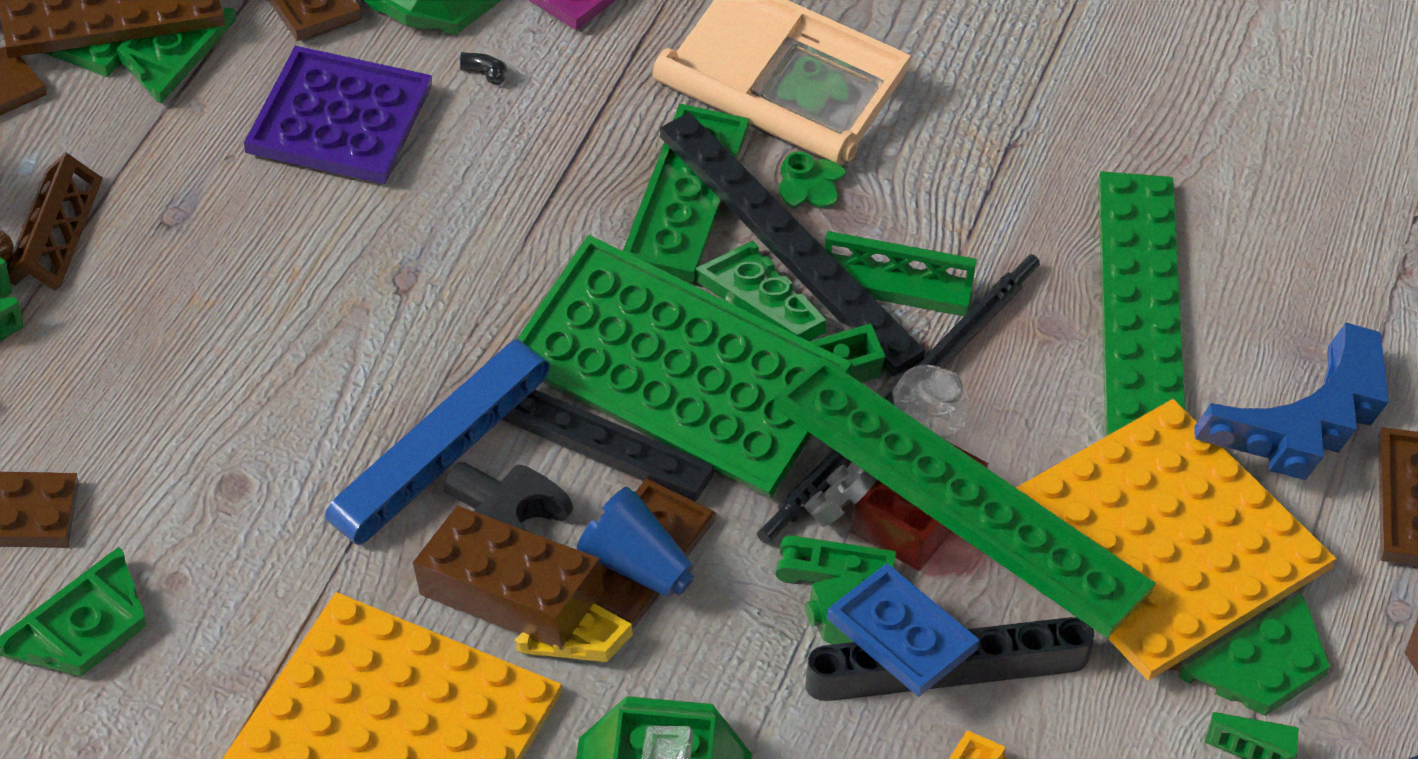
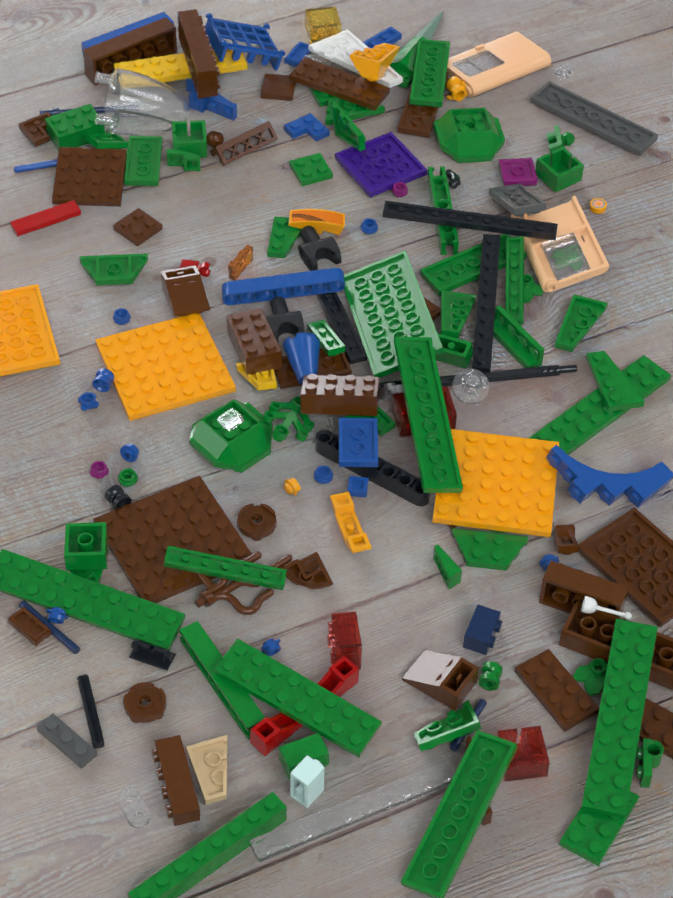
camera: 45 degrees right, 0 degrees up
none -> blue plate [113,308,131,325]
none -> reddish brown slope [161,265,210,316]
none -> red plate [179,259,211,277]
none -> clear orange plate [228,245,253,281]
none -> green plant [262,396,314,442]
none -> green wing [267,216,302,259]
none -> blue plate [284,113,330,142]
none -> green plate [289,153,333,186]
none -> slope [289,209,345,235]
none -> black connector [298,226,342,271]
none -> reddish brown brick [301,374,379,416]
none -> green plate [307,319,345,357]
none -> blue plate [314,466,333,484]
none -> green wing [331,103,366,151]
none -> blue plate [347,476,369,498]
none -> blue plate [361,218,378,234]
none -> black plate [383,201,558,241]
none -> magenta plate [391,182,408,198]
none -> green piece [427,166,459,255]
none -> dark grey plate [489,183,546,216]
none -> green tile [505,236,524,325]
none -> blue plate [539,554,559,571]
none -> green wing [554,294,608,352]
none -> reddish brown bracket [554,524,579,555]
none -> green wing [586,351,645,412]

